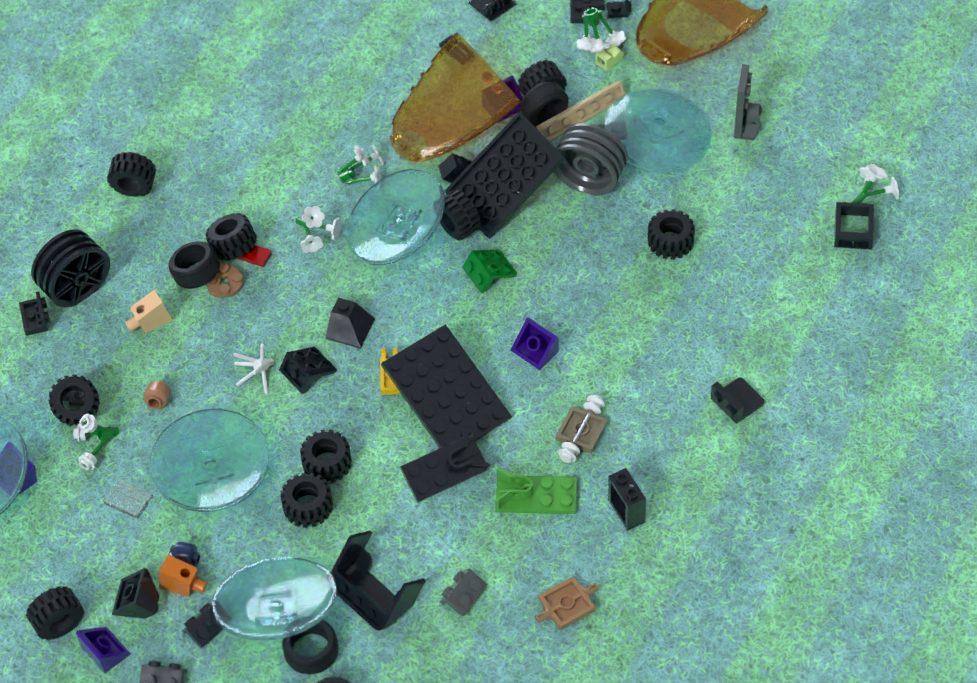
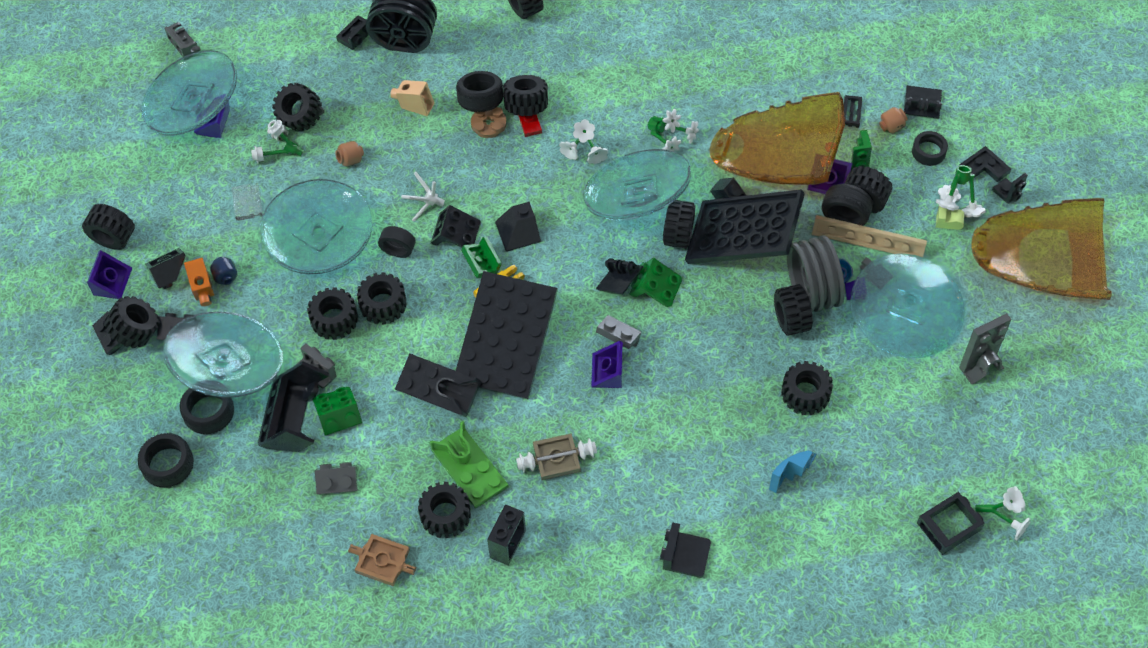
camera: 50 degrees right, 5 degrees up
none -> black tyre [104,296,159,348]
none -> dark grey bracket [296,343,337,389]
none -> green bracket [313,387,363,436]
none -> black tyre [378,226,416,258]
none -> black tyre [418,482,471,538]
none -> green bracket [461,237,502,278]
none -> black hinge [596,258,643,294]
none -> bracket [596,315,641,349]
none -> dark azure slope [769,450,817,493]
none -> black tyre [774,284,813,336]
none -> green bracket [851,130,872,170]
none -> nougat head [879,107,907,134]
none -> black tyre [912,131,948,166]

